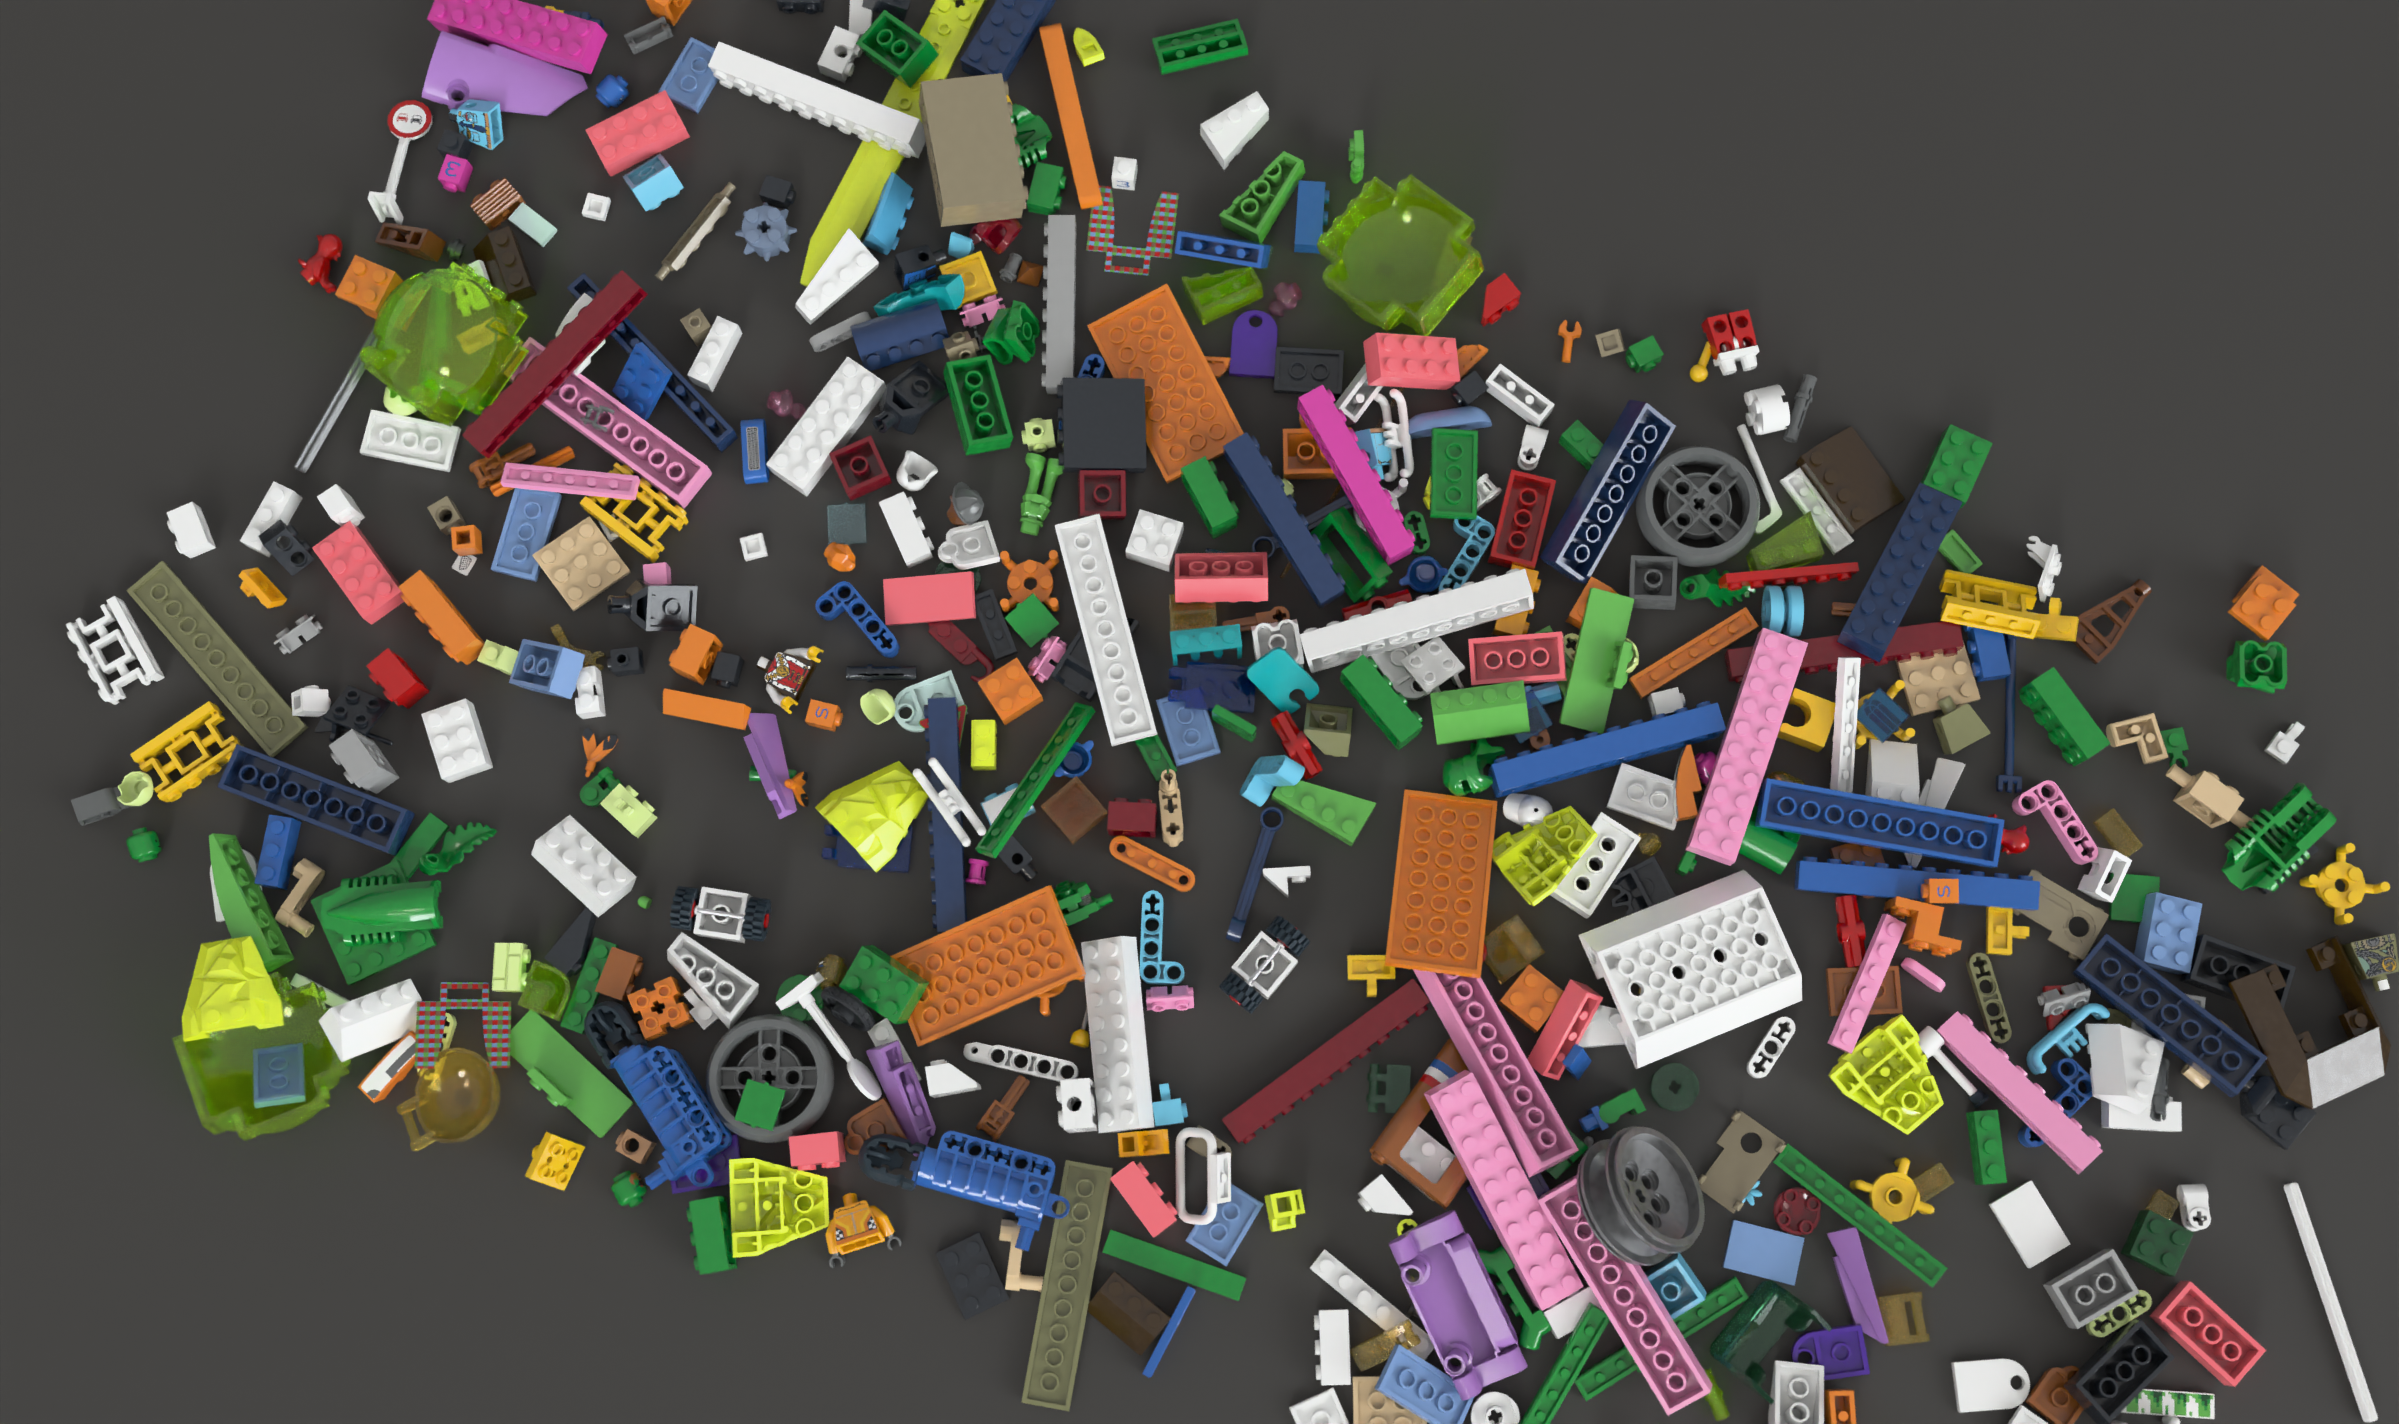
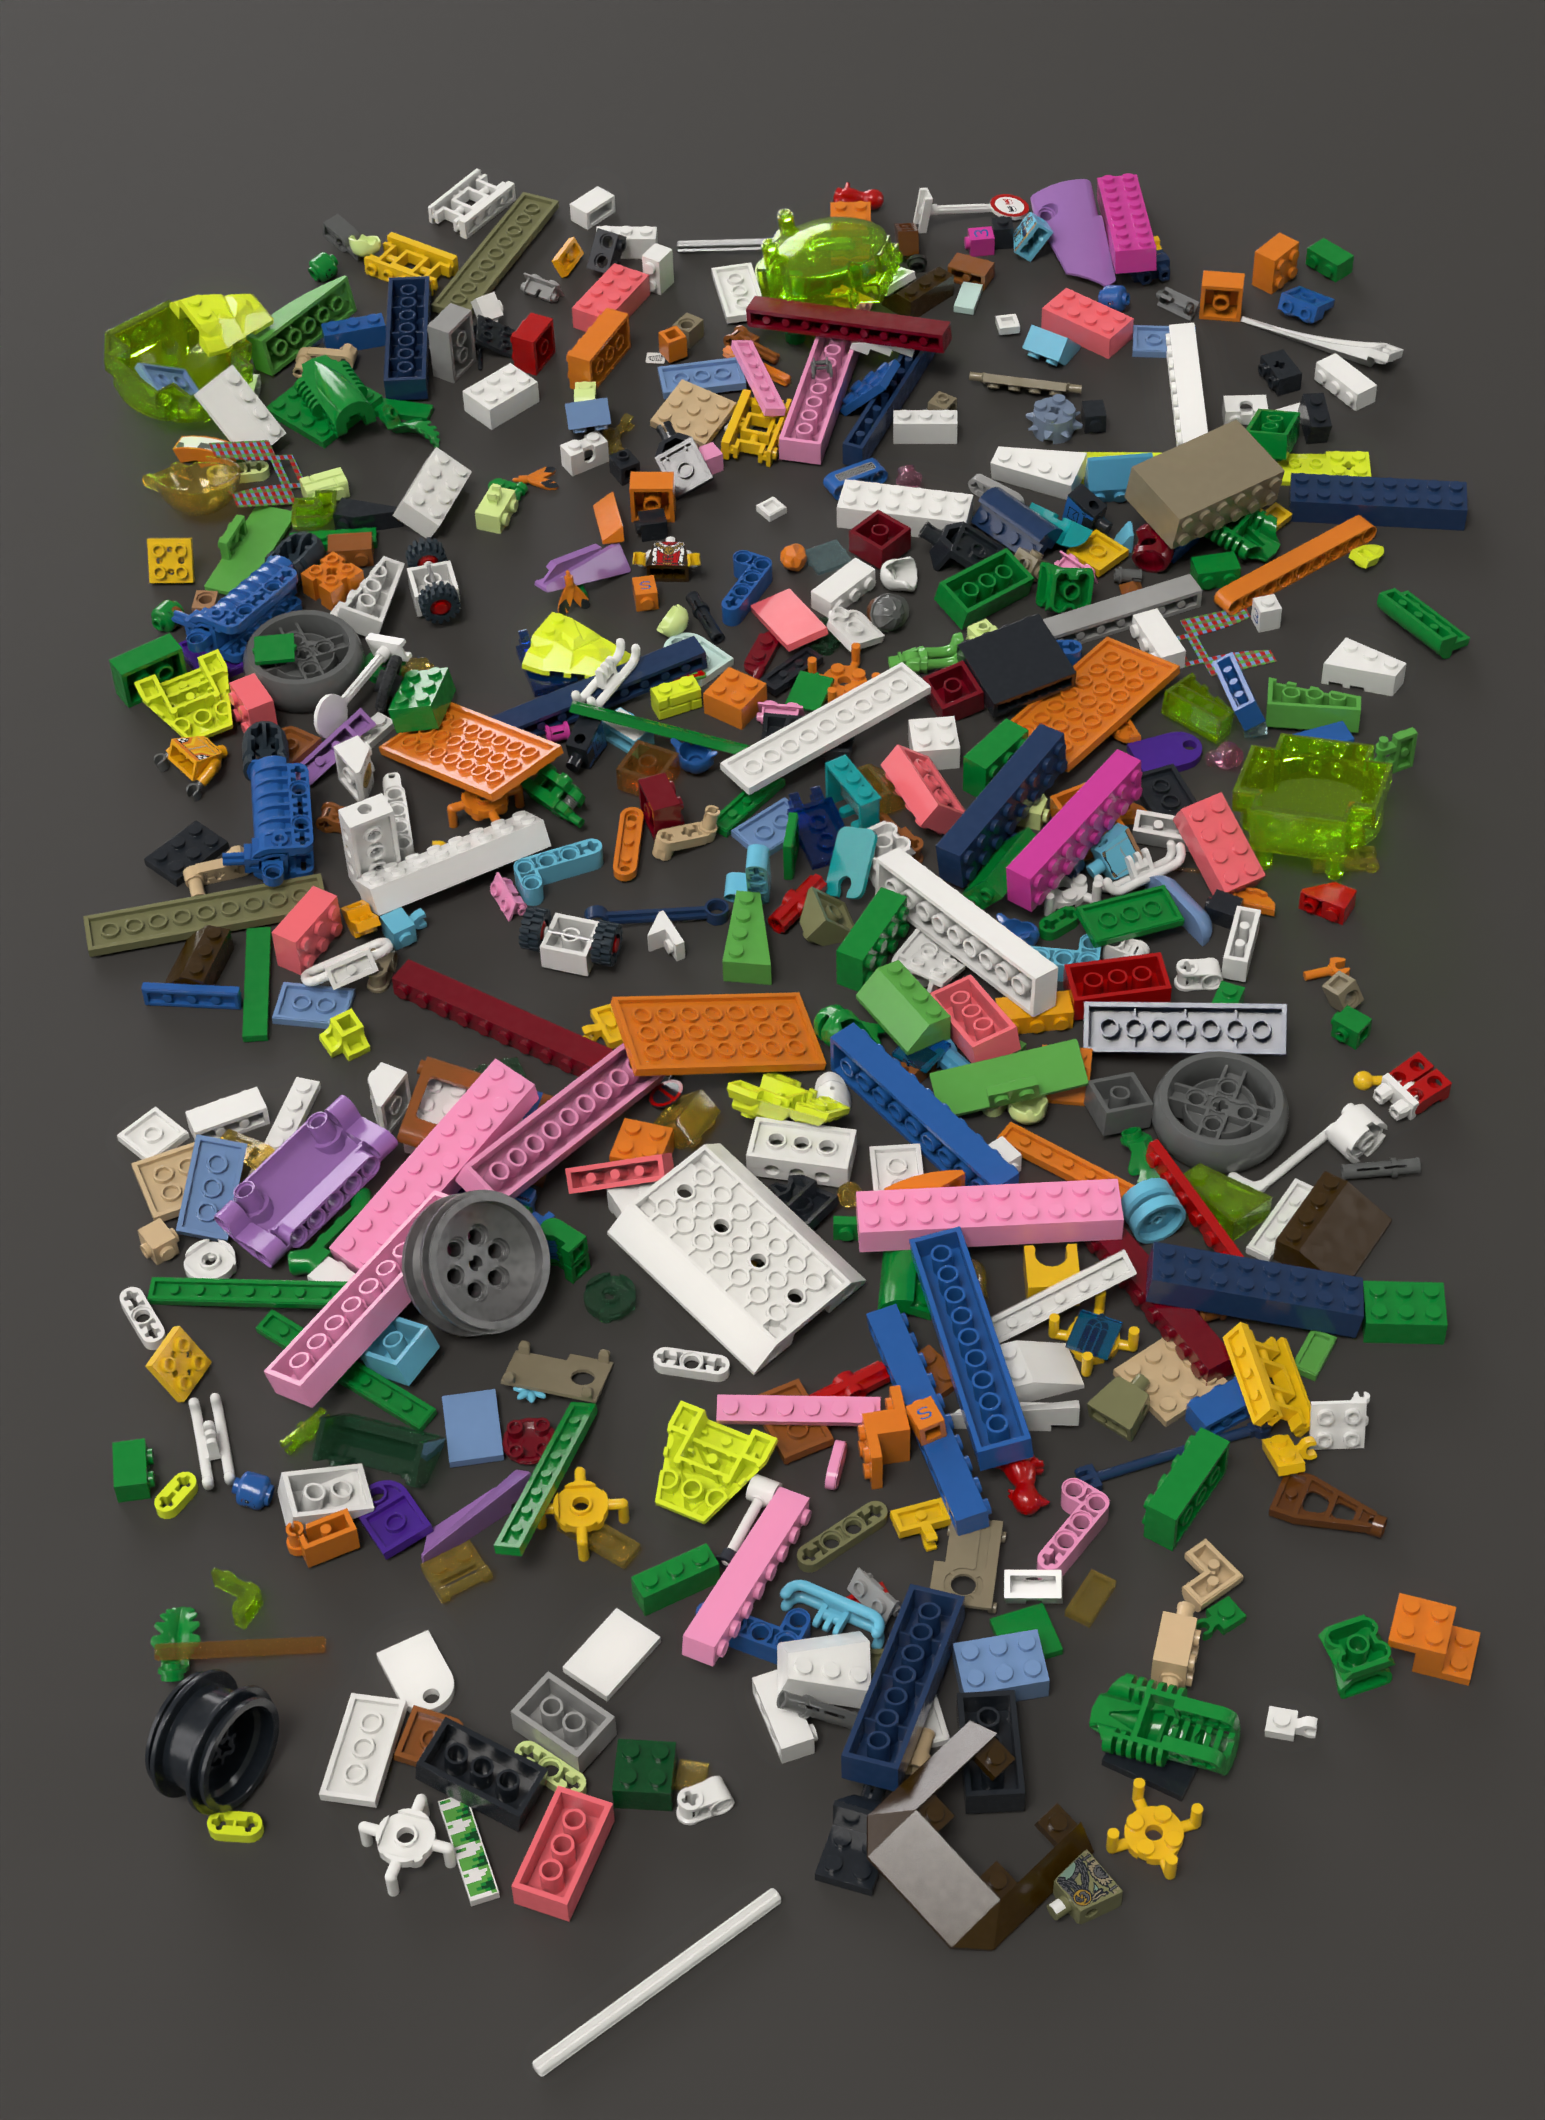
camera: 65 degrees right, 30 degrees down
blue tile [1563,1044,1592,1080] -> none
none -> white brick [1130,608,1186,669]

